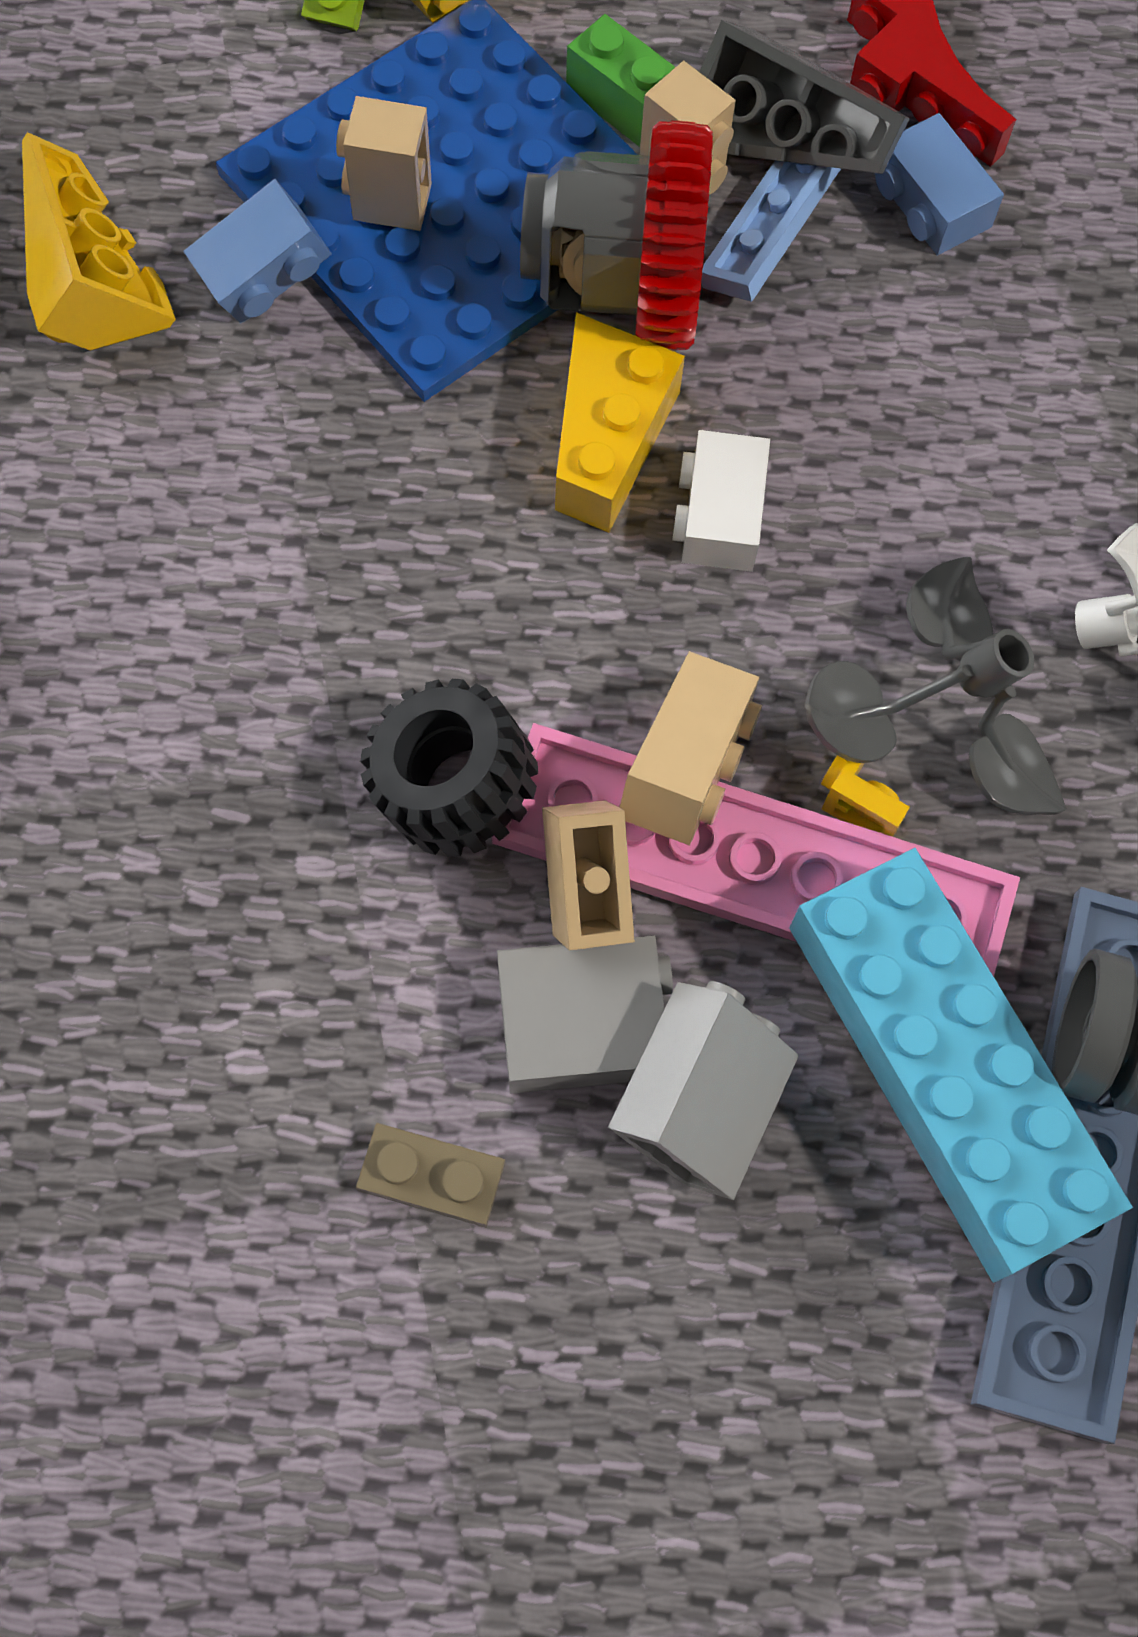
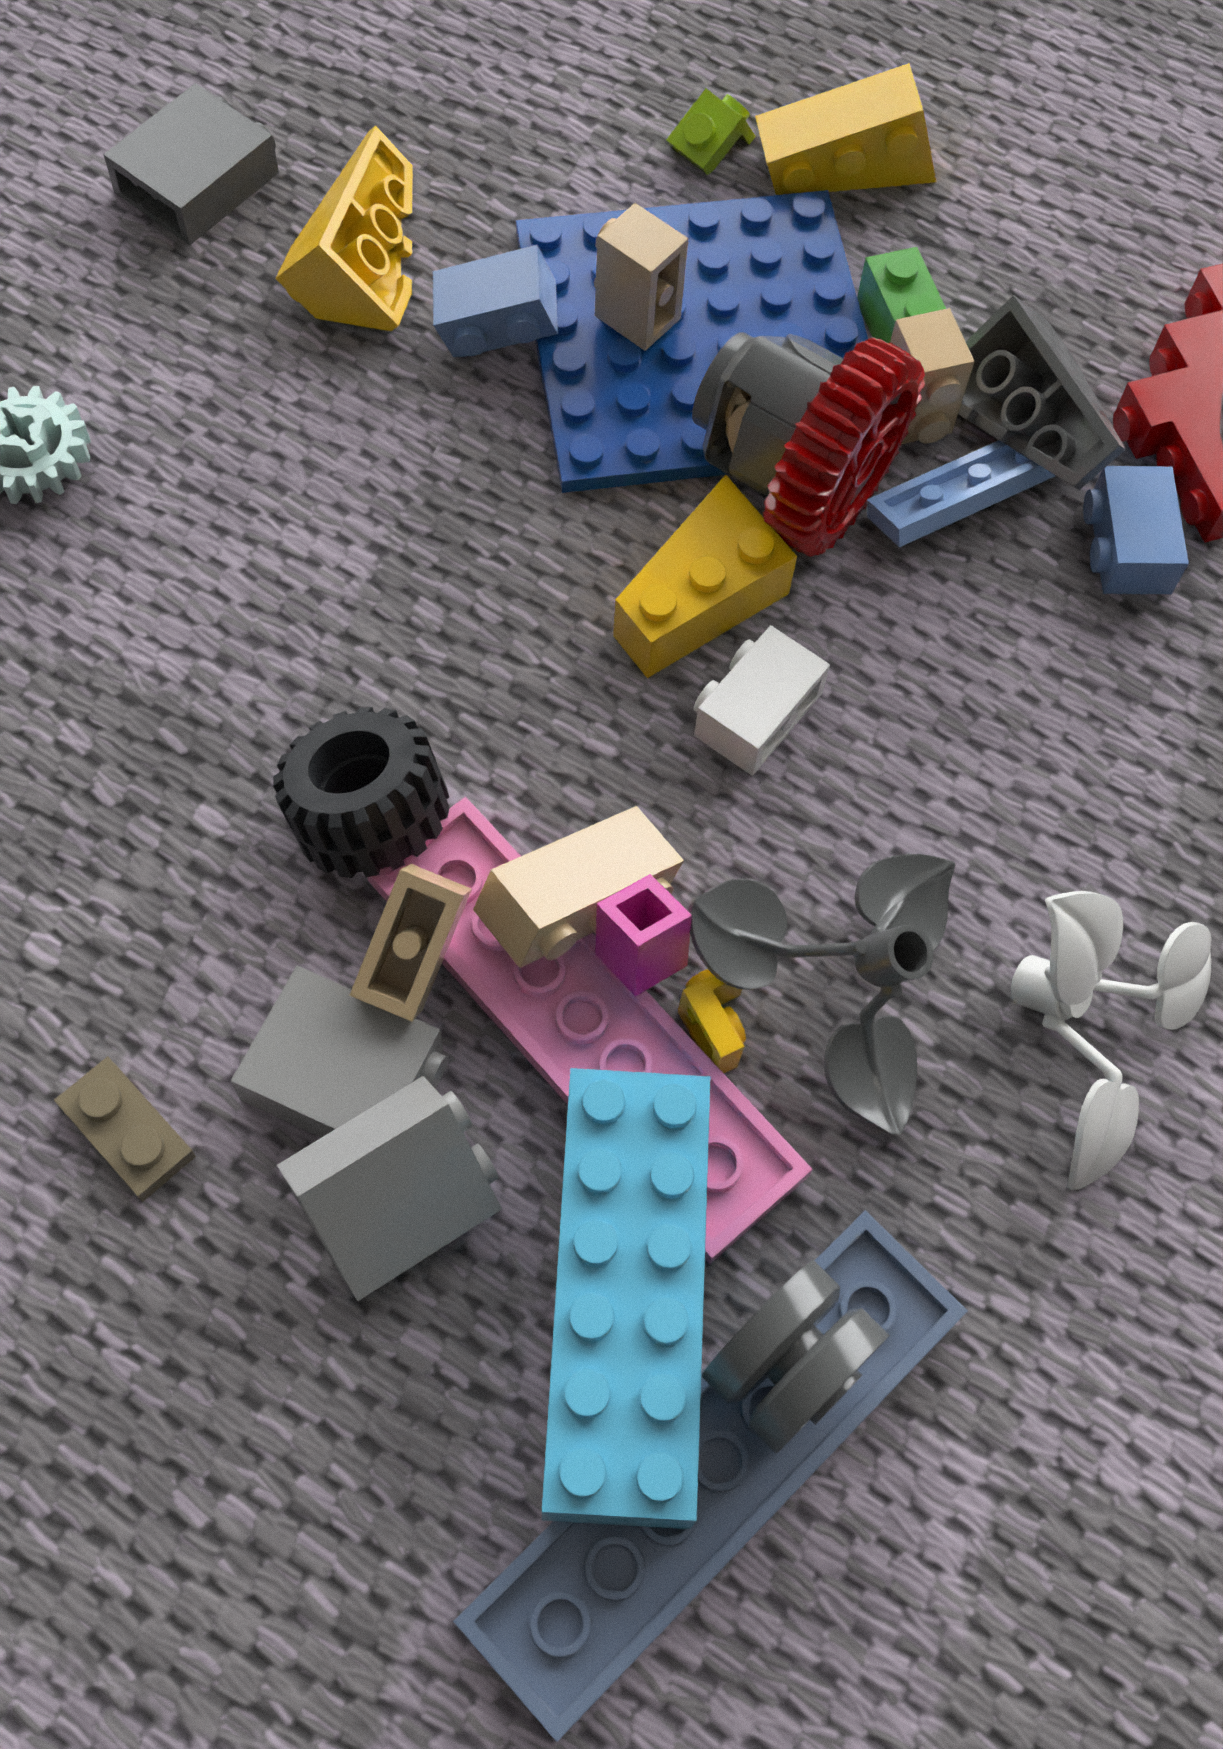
camera: 30 degrees right, 5 degrees down
none -> dark pink brick [595,874,692,997]

